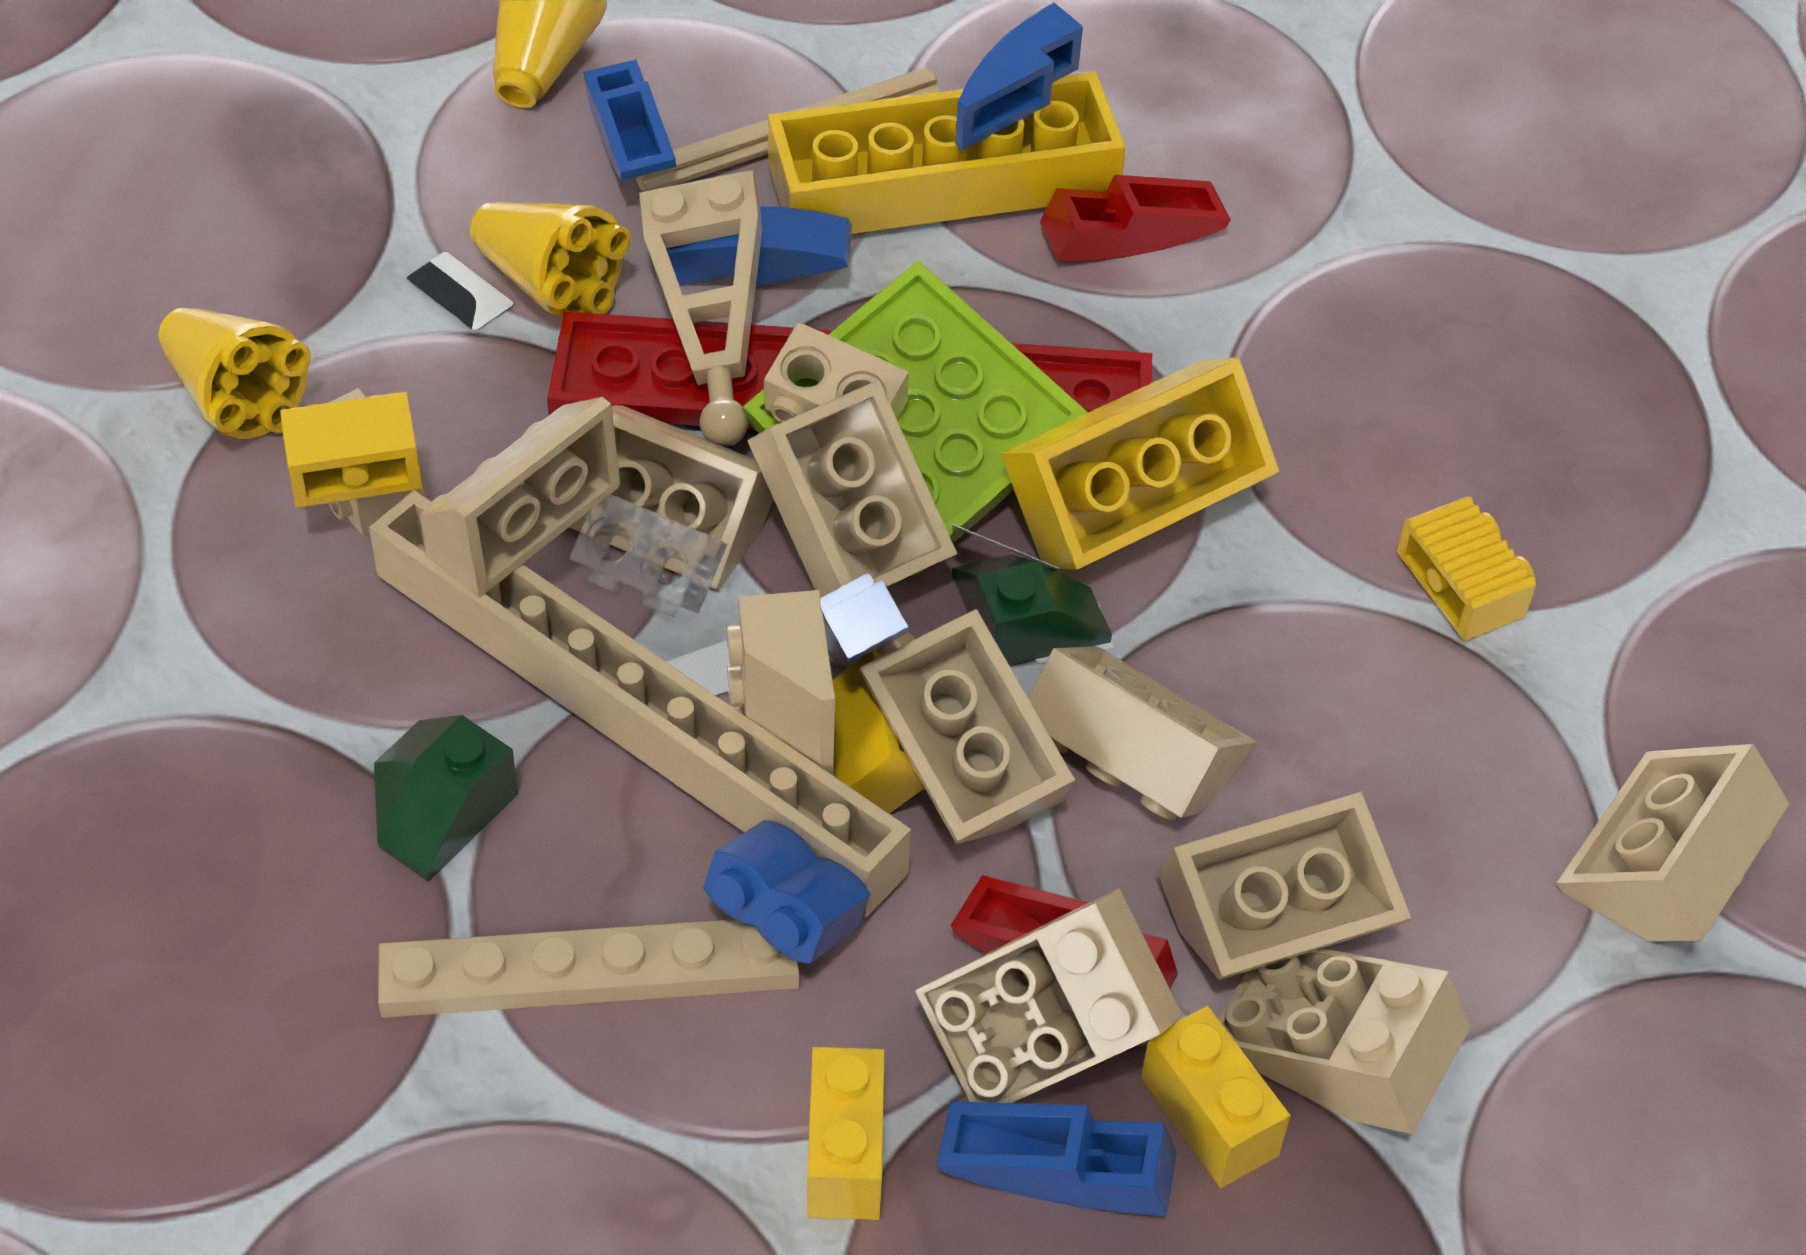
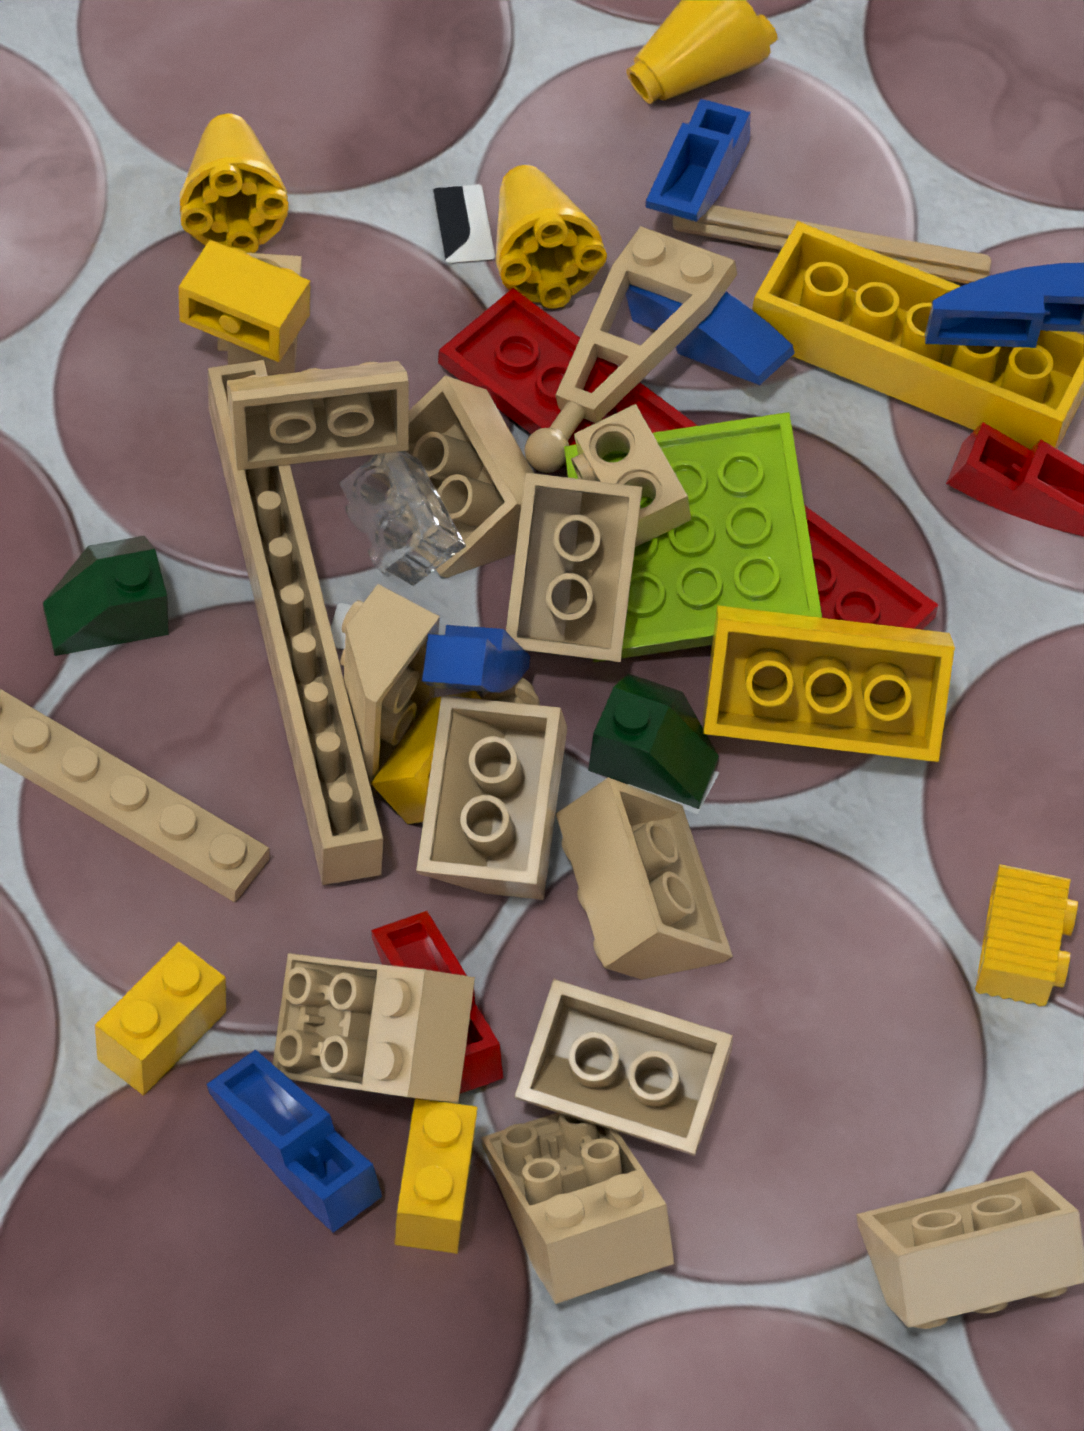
camera: 35 degrees right, 5 degrees up
blue brick [703,820,871,964] -> none
white sticker [952,524,1059,570] -> none

